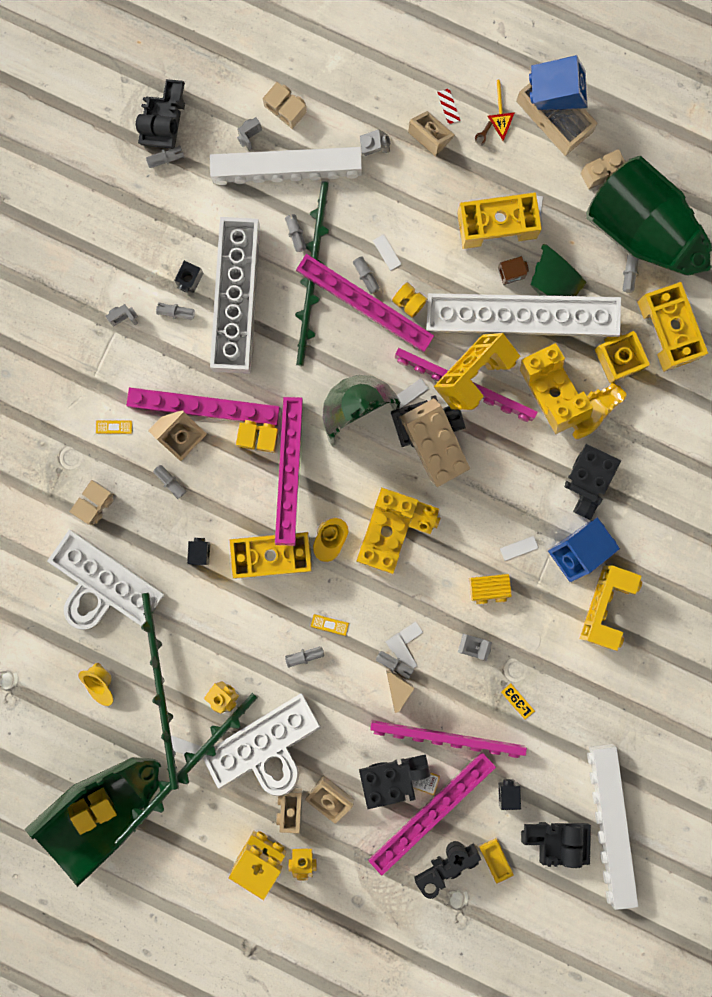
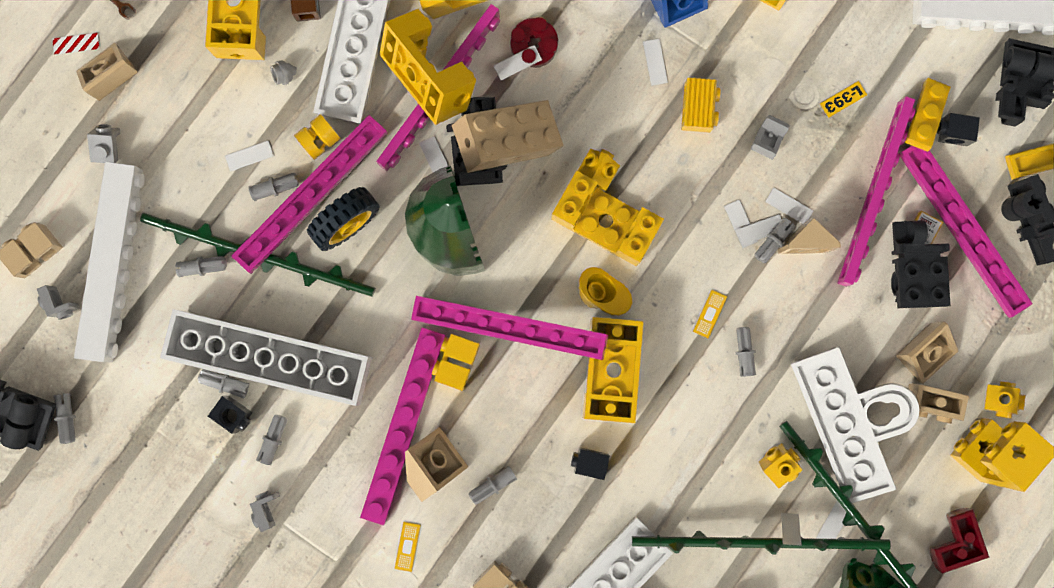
camera: 80 degrees left, 0 degrees up
none -> light grey axle [198,369,249,399]
none -> light grey plate [270,60,297,85]
none -> black wheel [307,187,380,251]
none -> white sticker [494,45,542,80]
none -> dark red plate [510,17,558,68]
none -> white sticker [765,188,813,224]
none -> white sticker [781,513,801,545]
none -> yellow plate [905,78,951,152]
none -> dark red brick [929,508,990,574]

